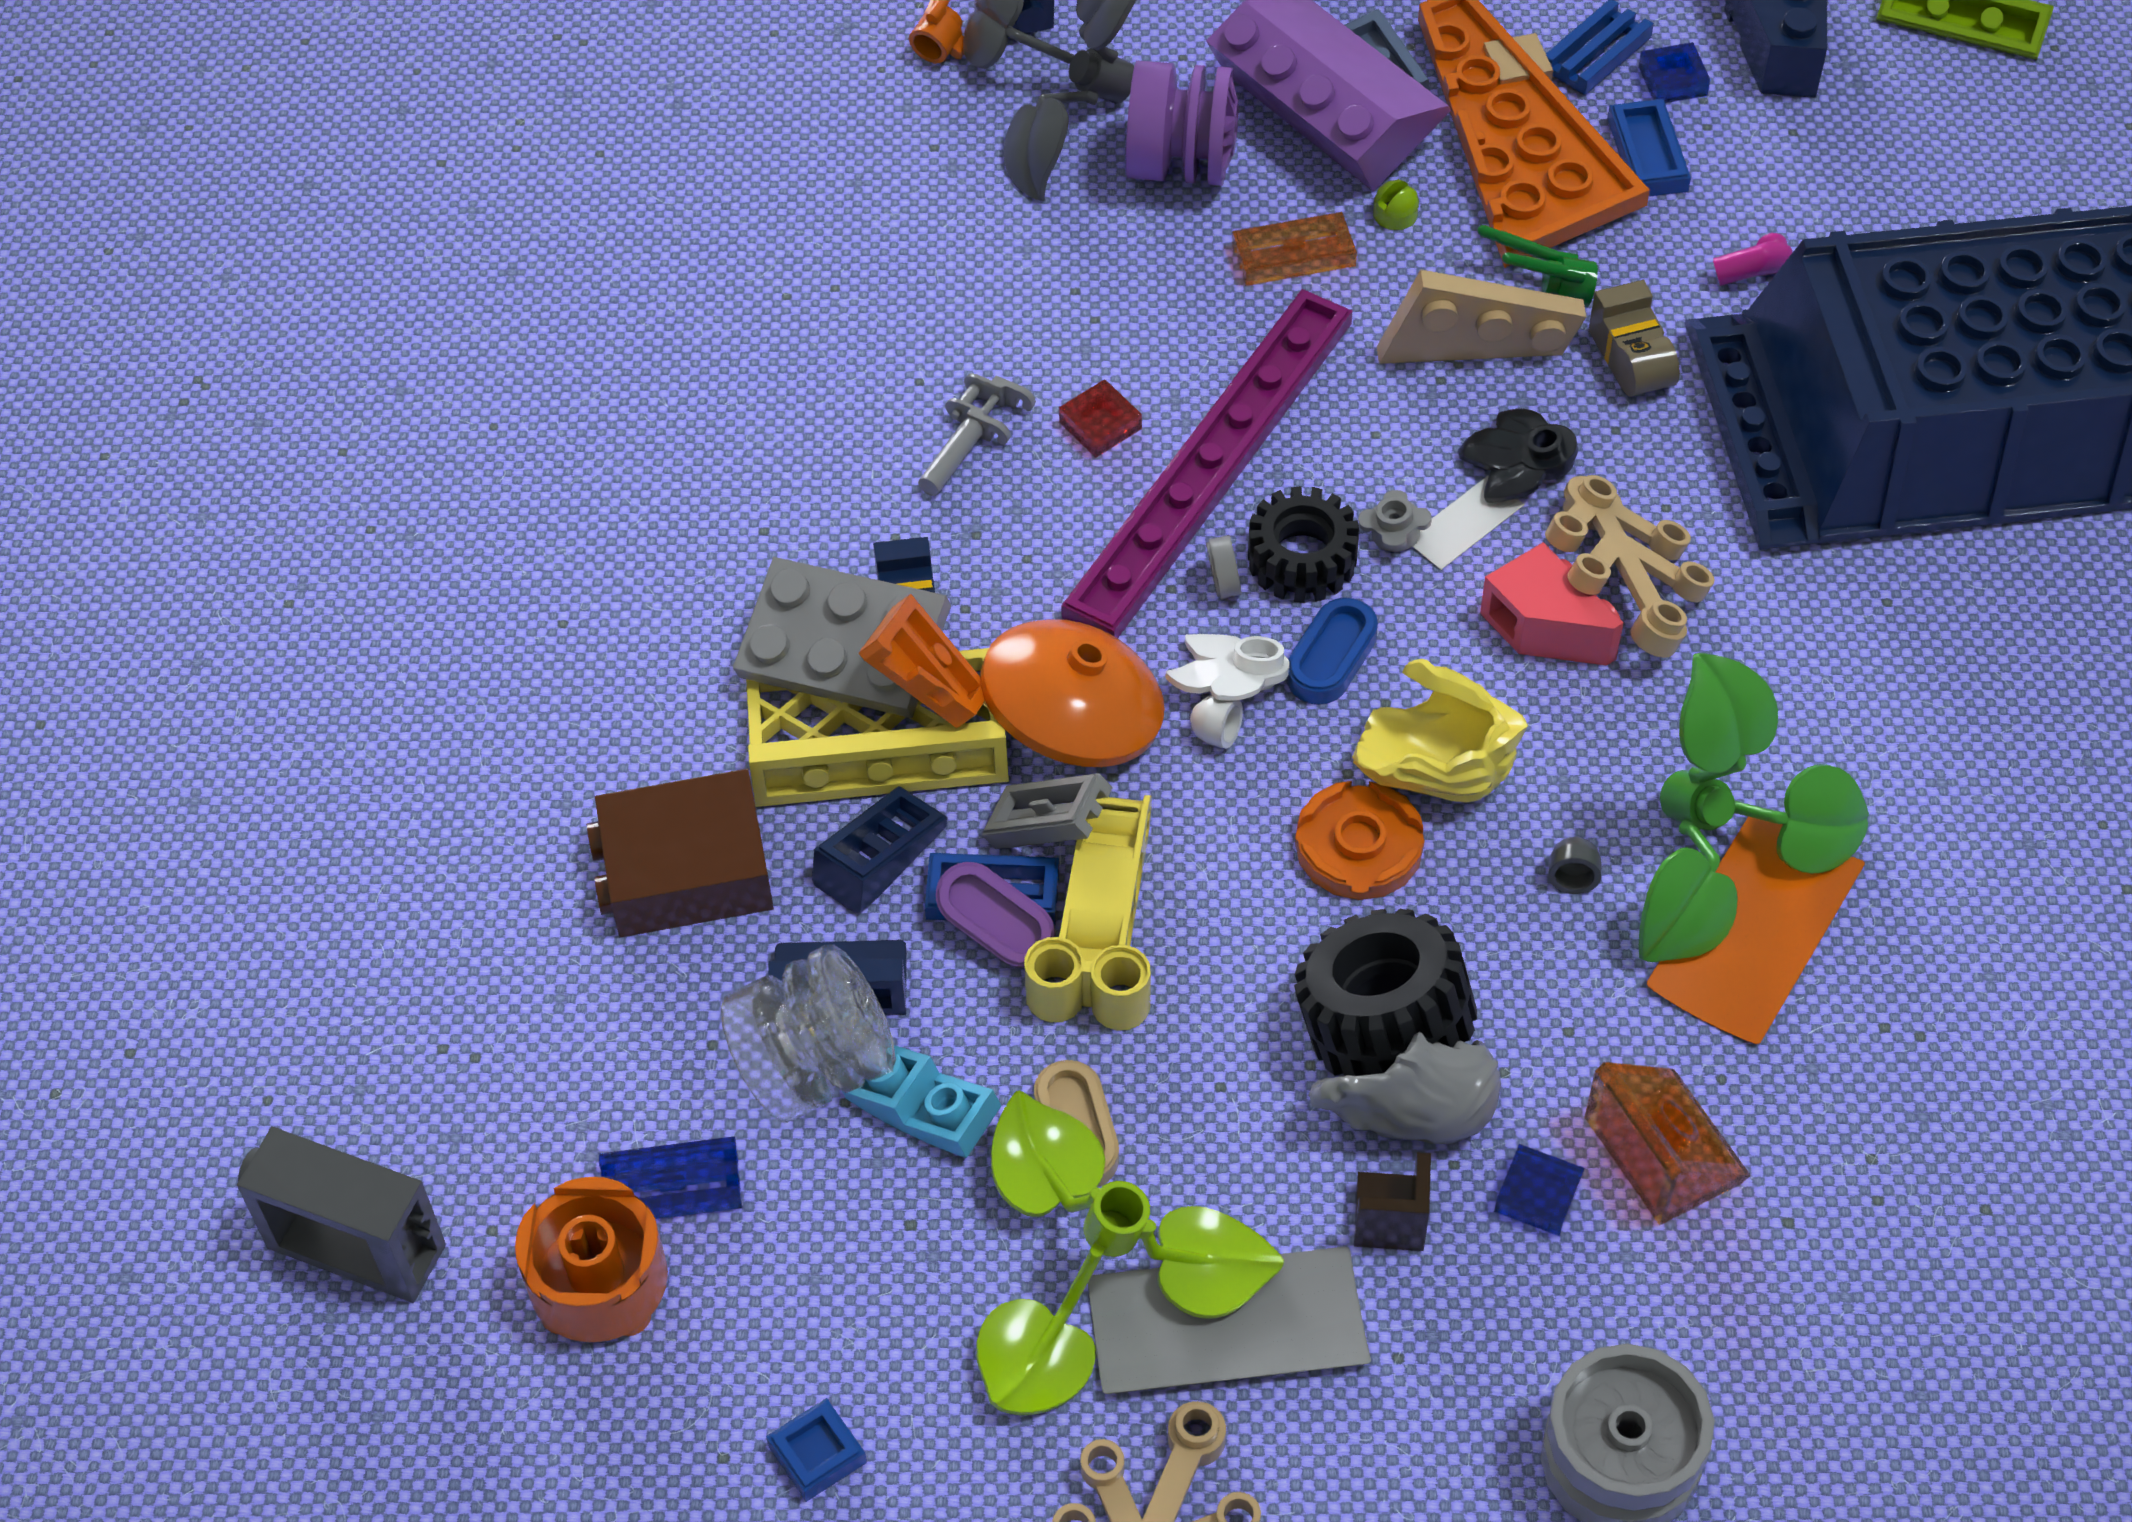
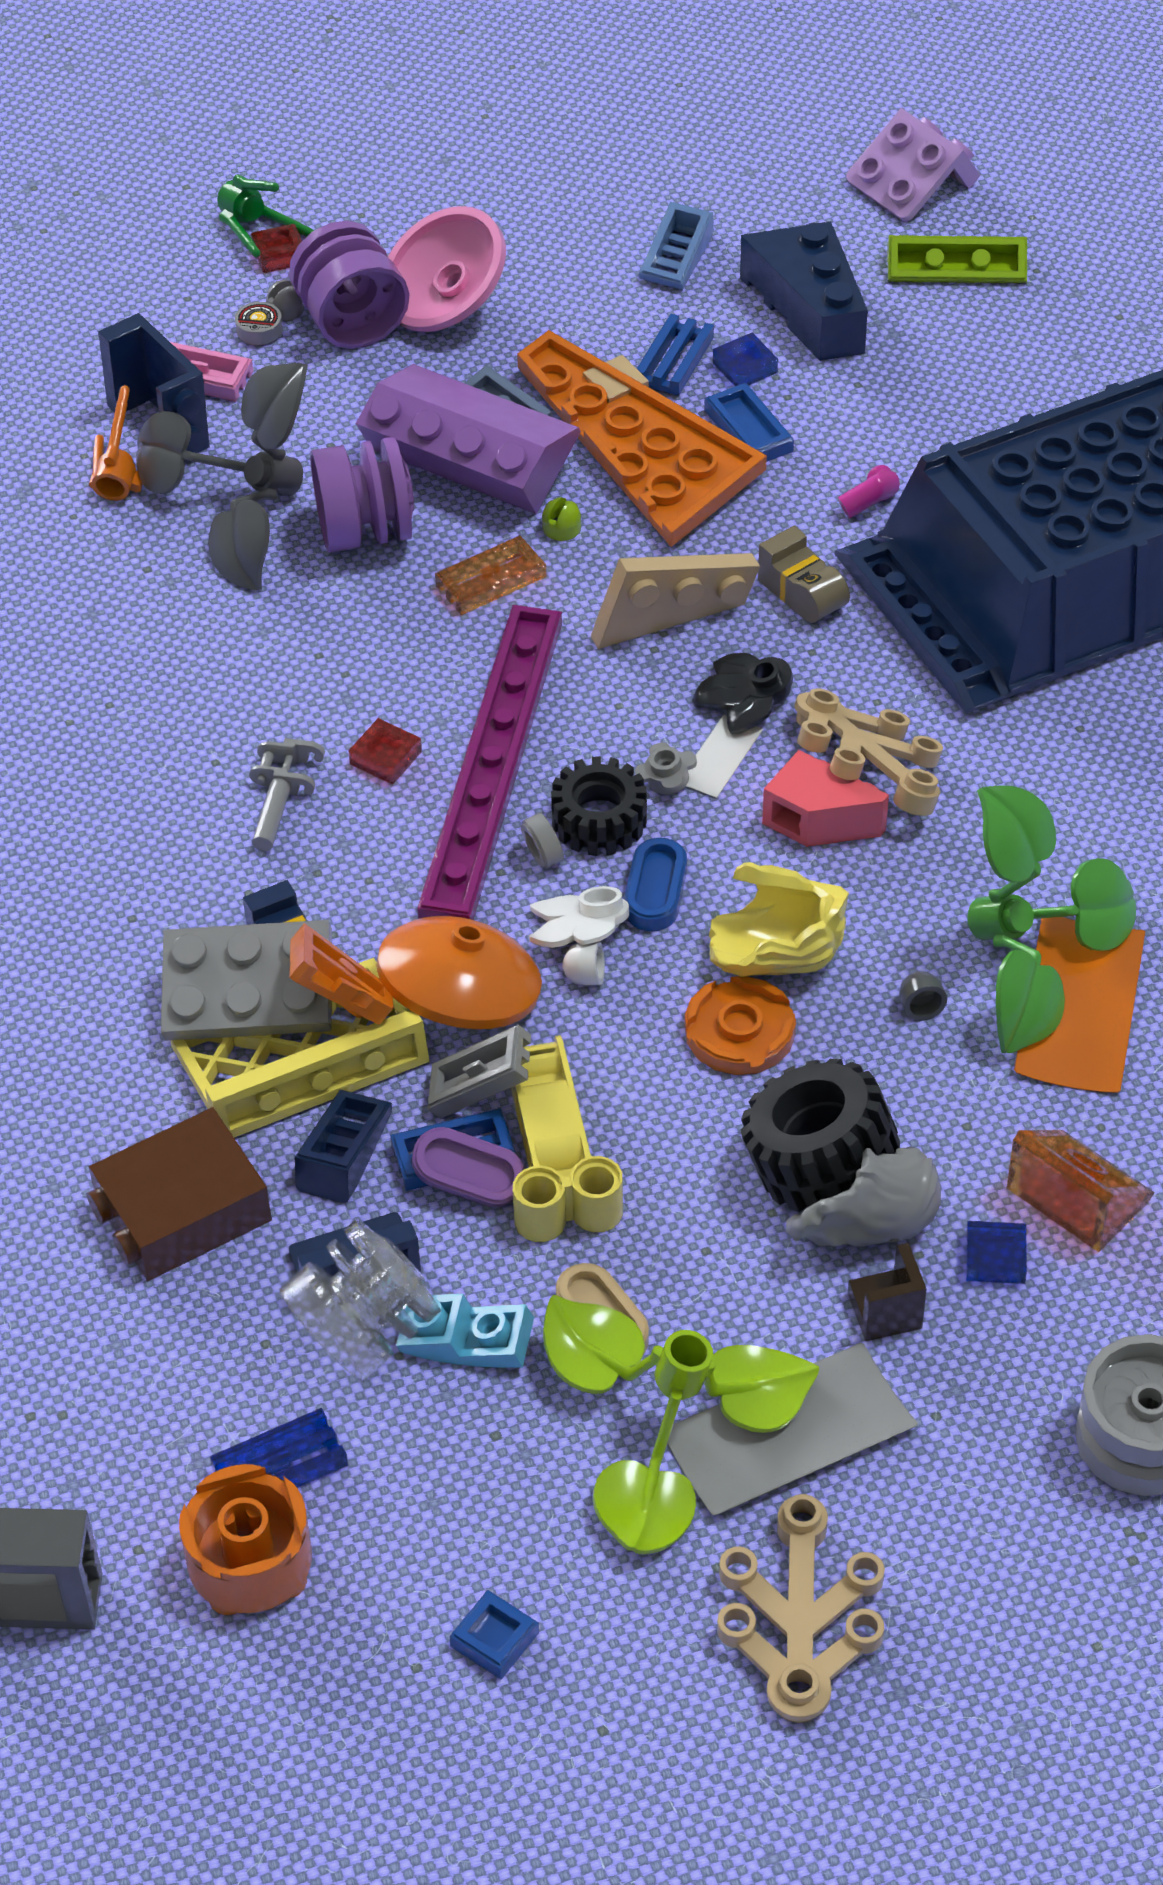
camera: 20 degrees left, 5 degrees down
green plant [1478,225,1598,308] -> none

